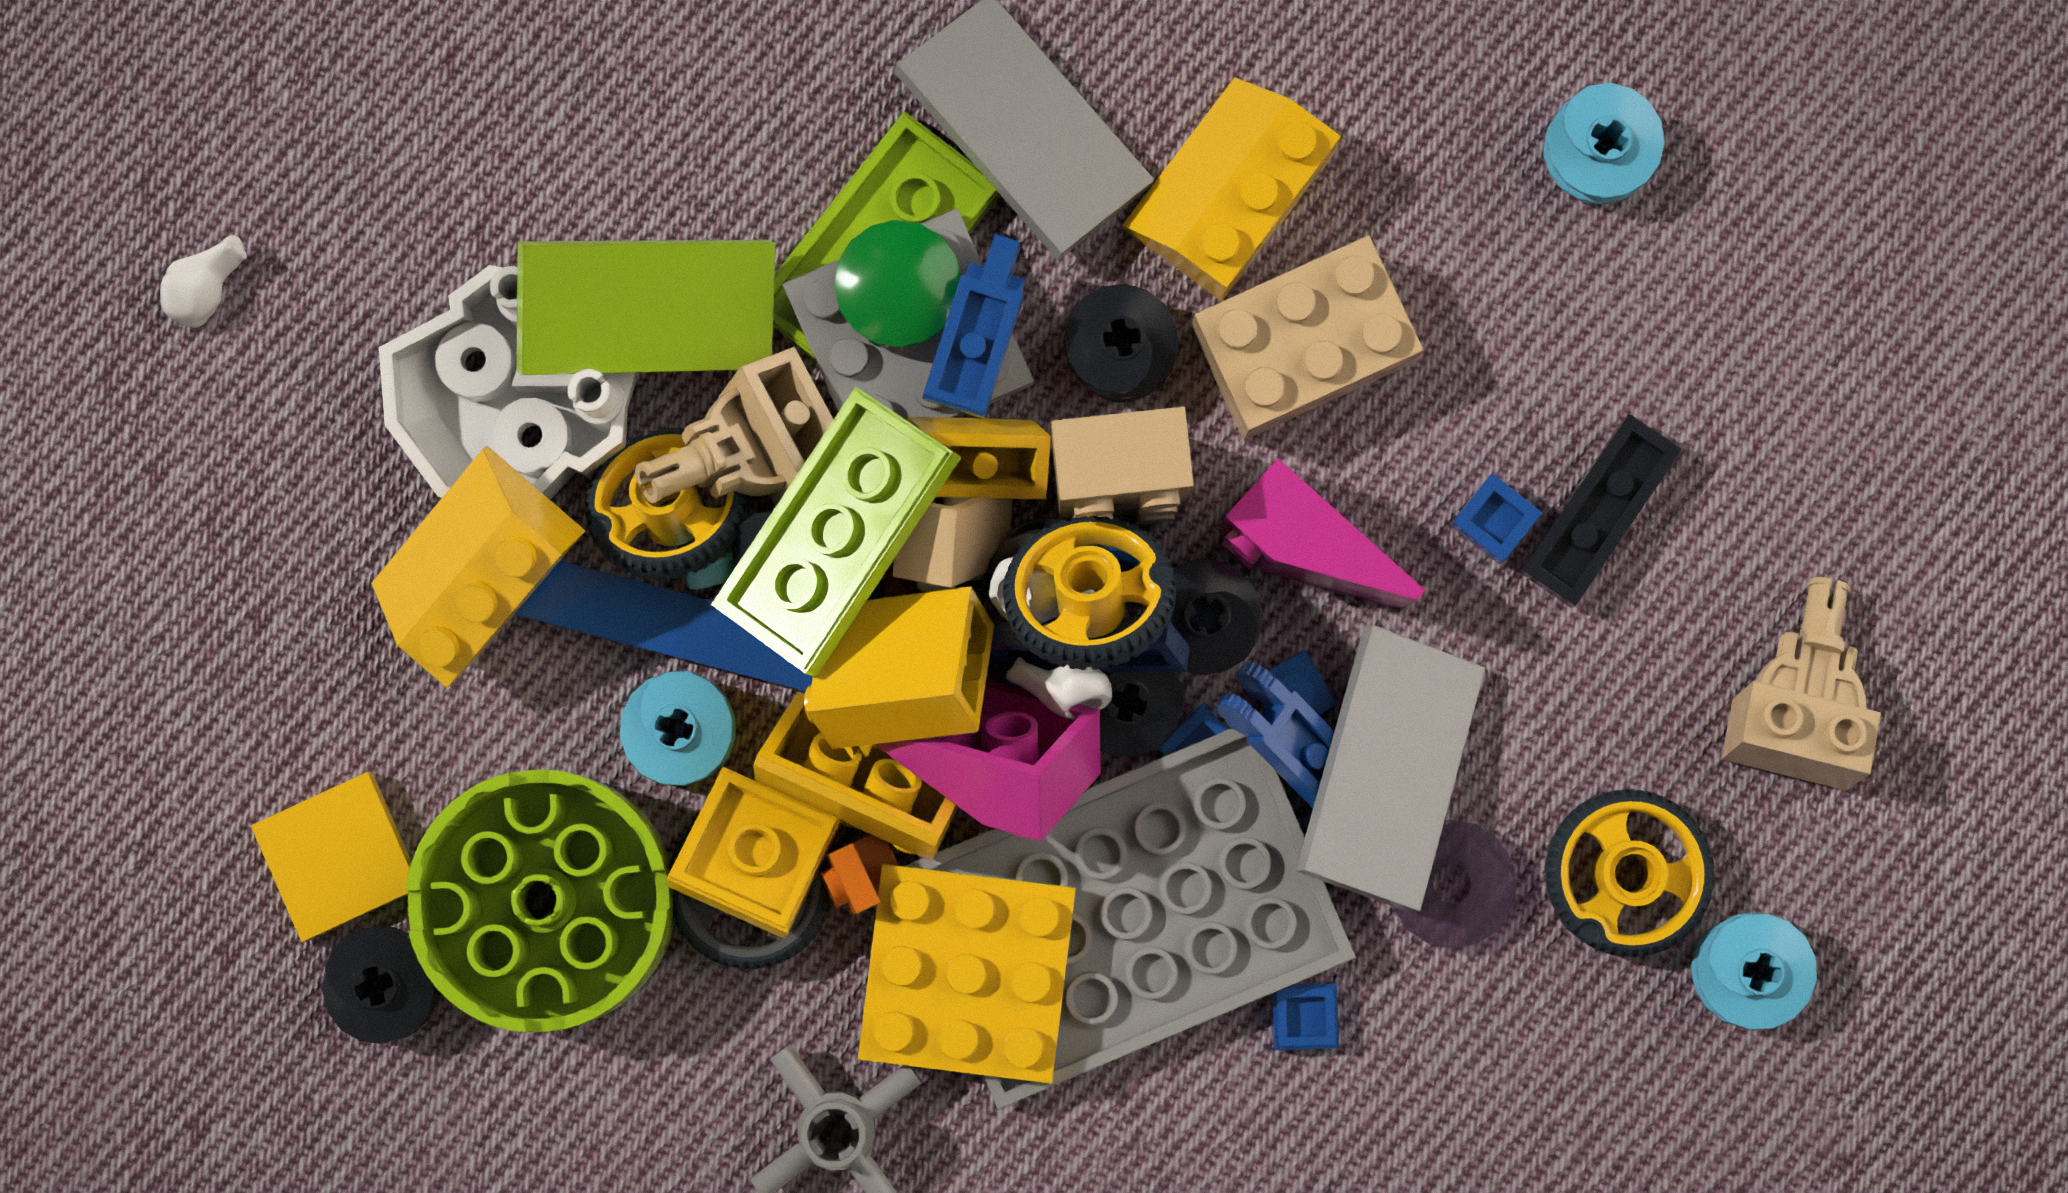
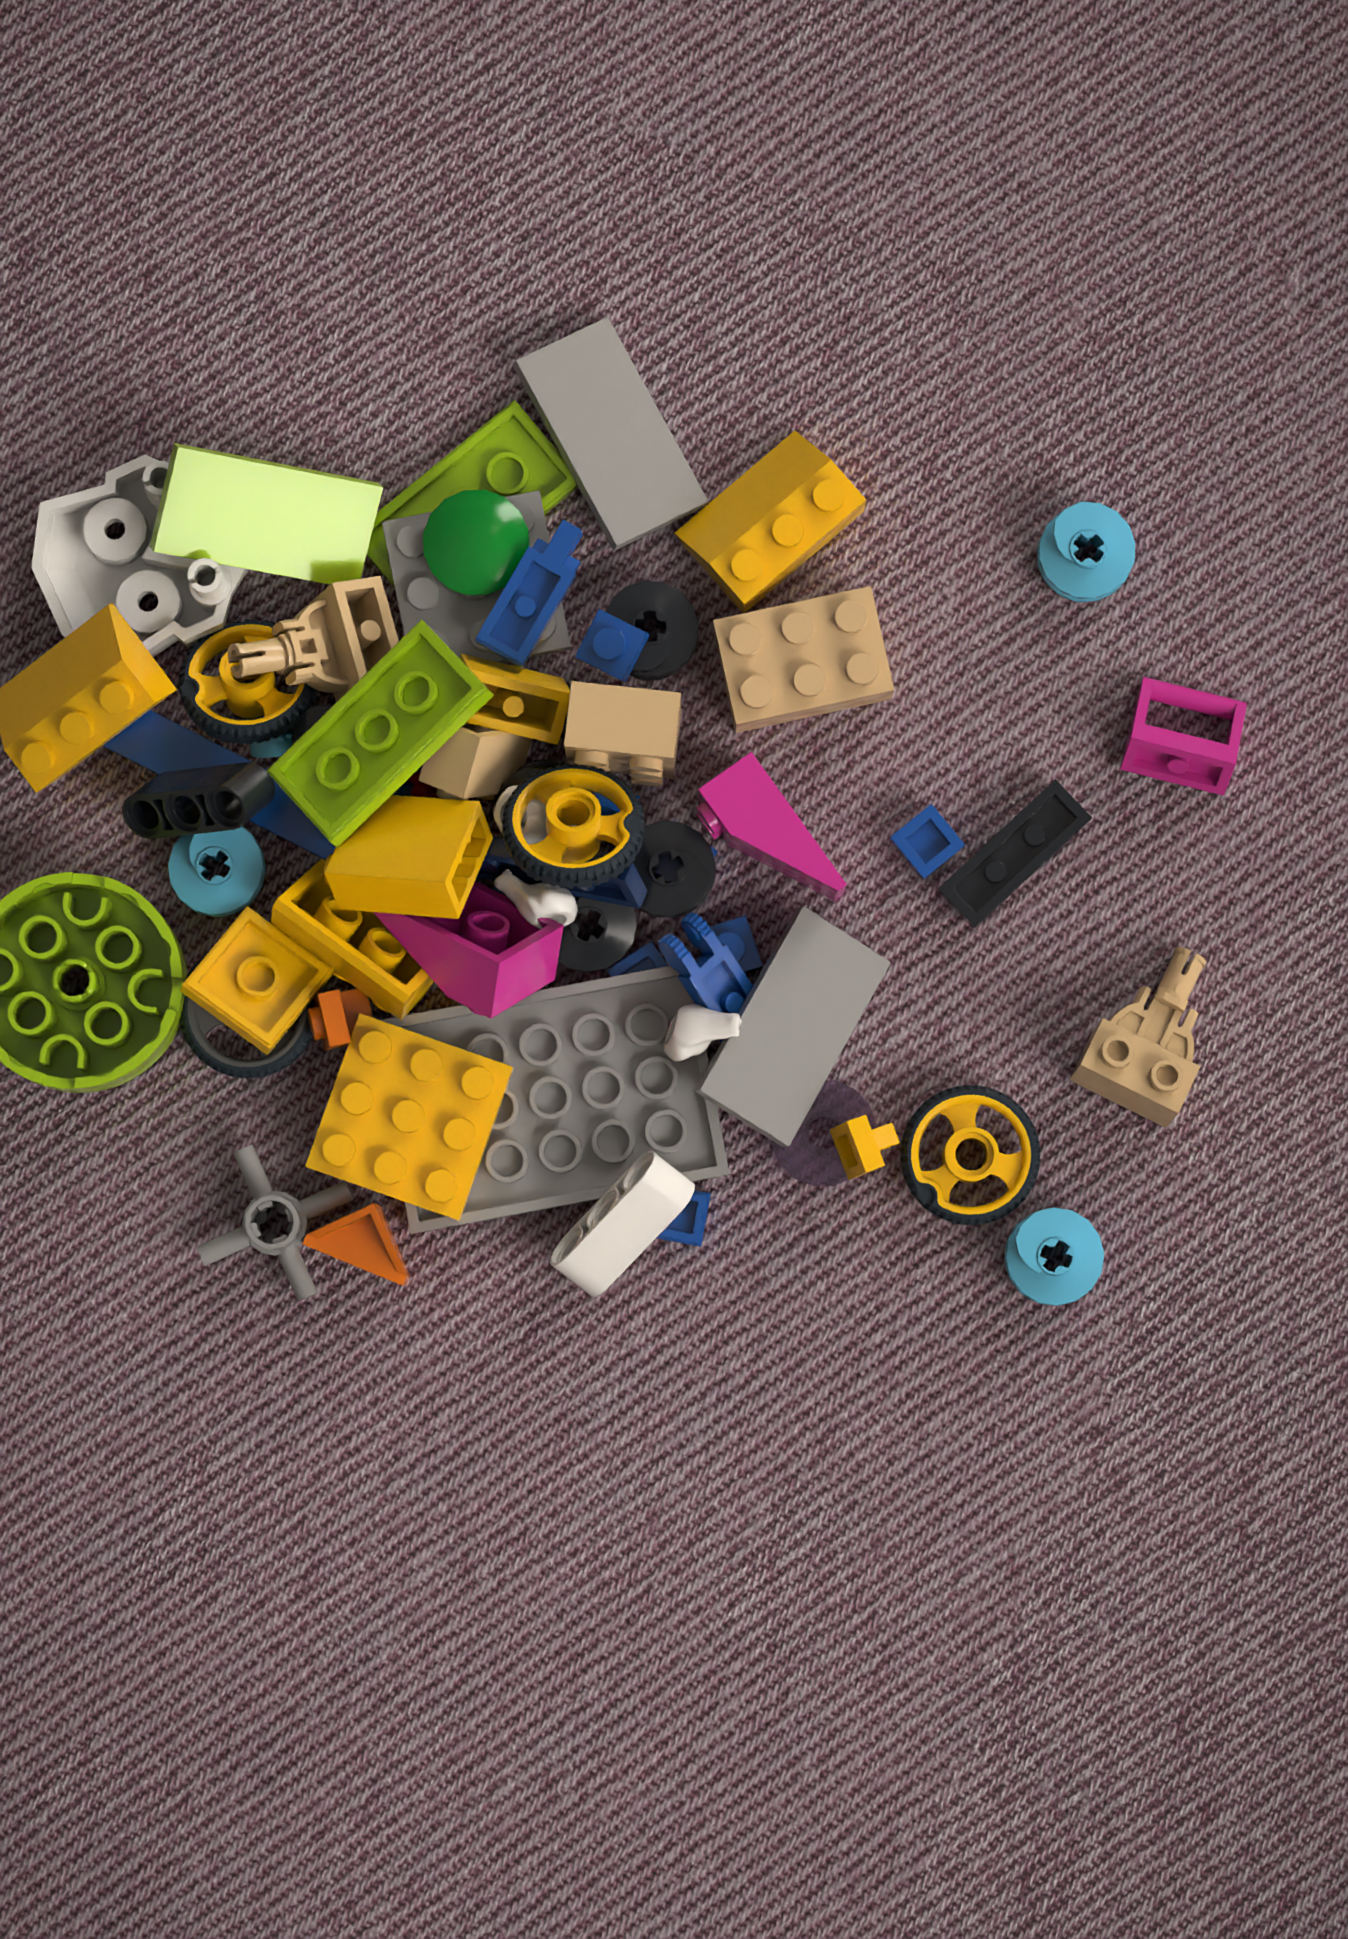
camera: 10 degrees right, 0 degrees up
none -> black beam [122,762,276,839]
none -> orange slope [303,1203,410,1286]
none -> white beam [550,1151,695,1297]
none -> blue plate [575,609,650,683]
none -> white animal [664,1004,742,1061]
none -> yellow tile [830,1114,900,1180]
none -> dark pink tile [1120,676,1247,796]

